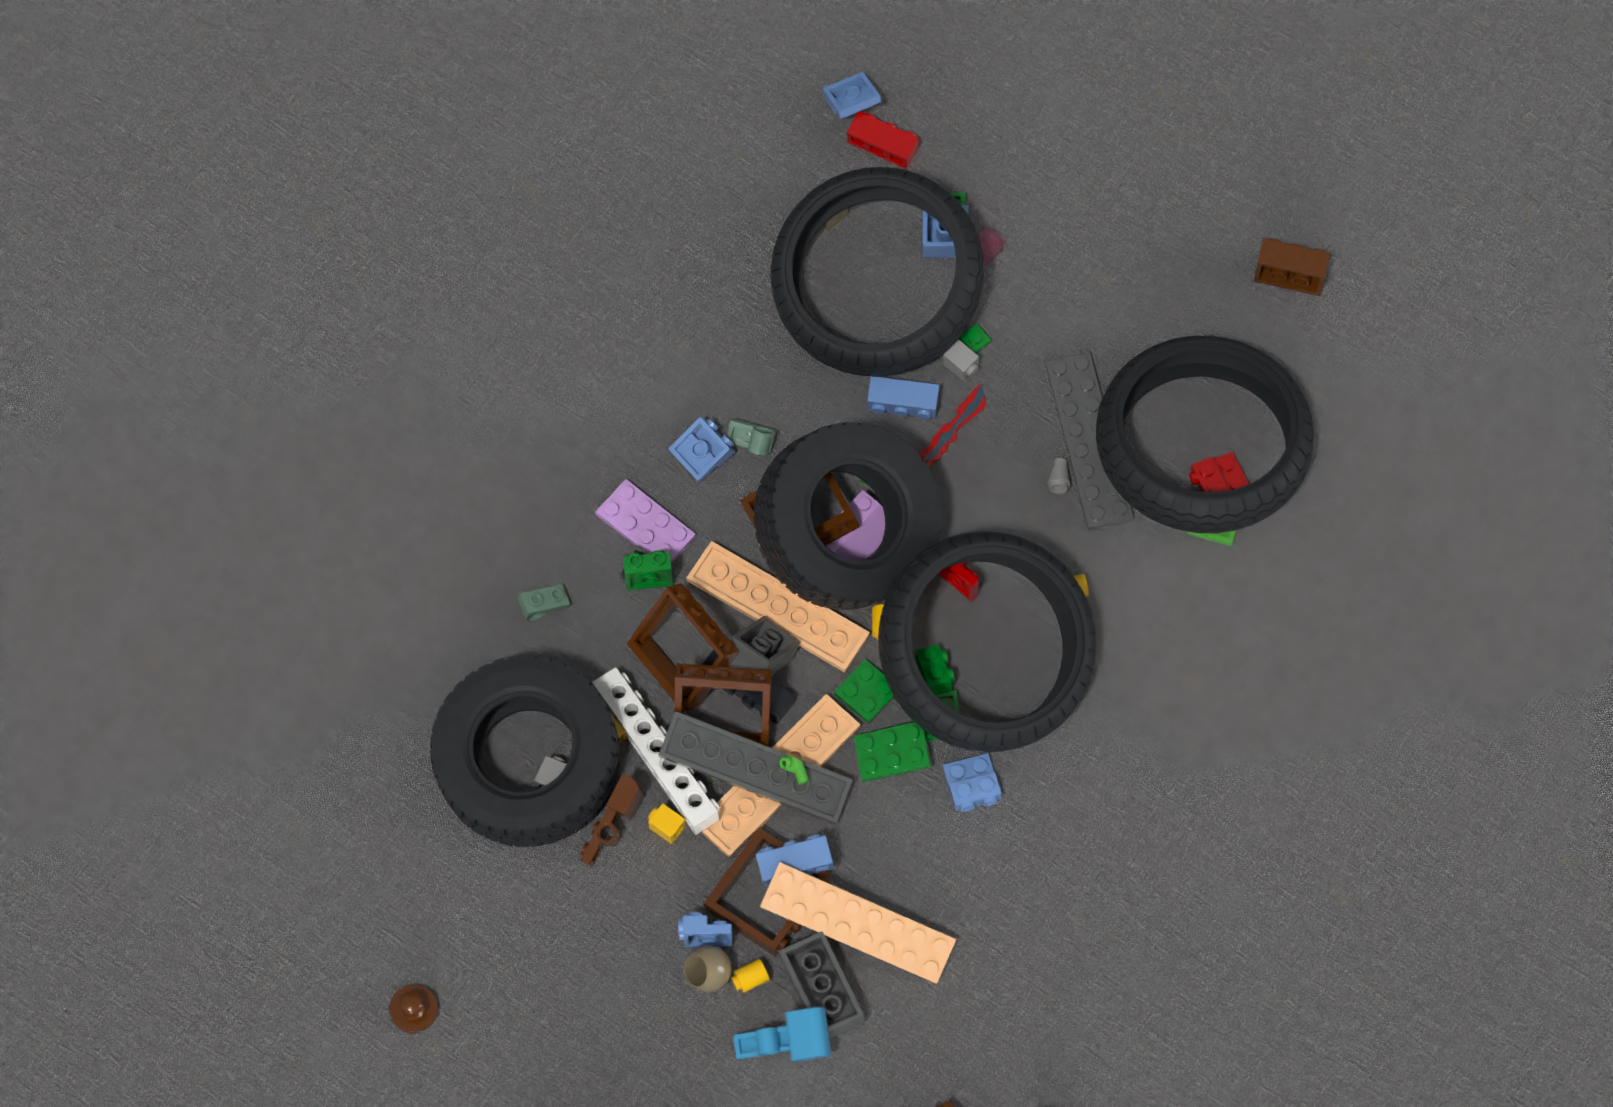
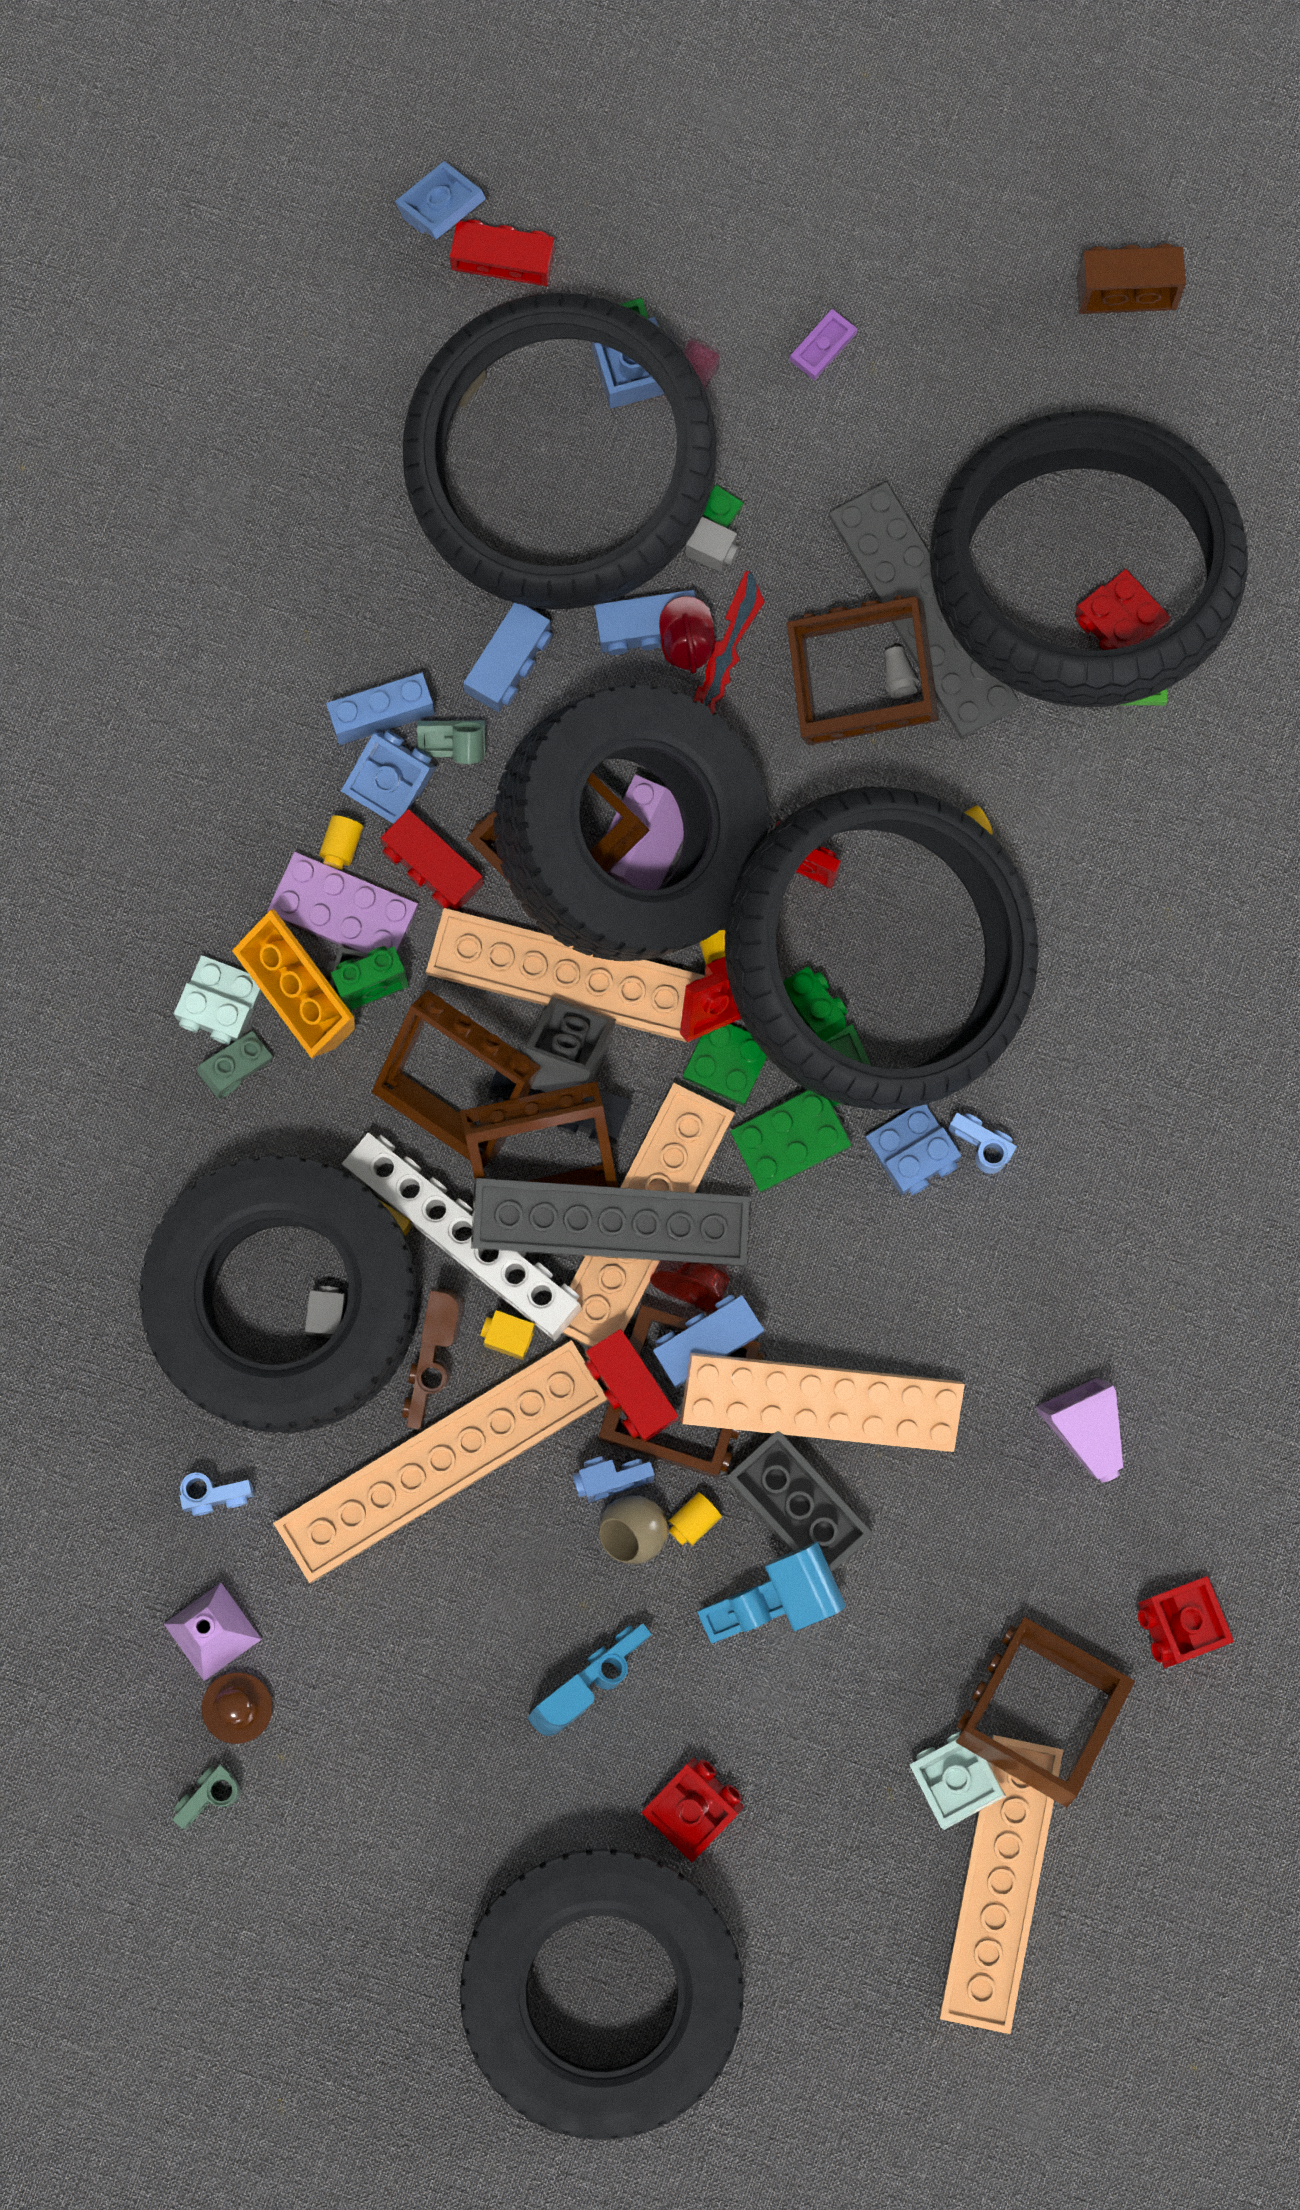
camera: 20 degrees left, 10 degrees up
bright green arm [779,755,809,785] -> none
none -> lavender slope [164,1582,262,1681]
none -> sand green plate [172,1765,241,1830]
none -> light aqua plate [174,955,262,1045]
none -> light blue plate [180,1473,255,1516]
none -> light orange slope [232,909,355,1058]
none -> light nougat plate [273,1340,607,1584]
none -> yellow brick [319,815,363,870]
none -> medium blue brick [326,673,435,745]
none -> red brick [381,809,484,911]
none -> medium blue brick [463,603,553,713]
none -> dark azure plate [527,1624,652,1736]
none -> red brick [584,1329,679,1443]
none -> clear red piece [650,1263,729,1314]
none -> dark red piece [659,596,715,674]
none -> red plate [680,957,741,1042]
none -> reddish brown window [787,595,939,746]
none -> medium lavender plate [790,309,857,381]
none -> light blue plate [948,1113,1017,1174]
none -> lavender slope [1036,1378,1123,1483]

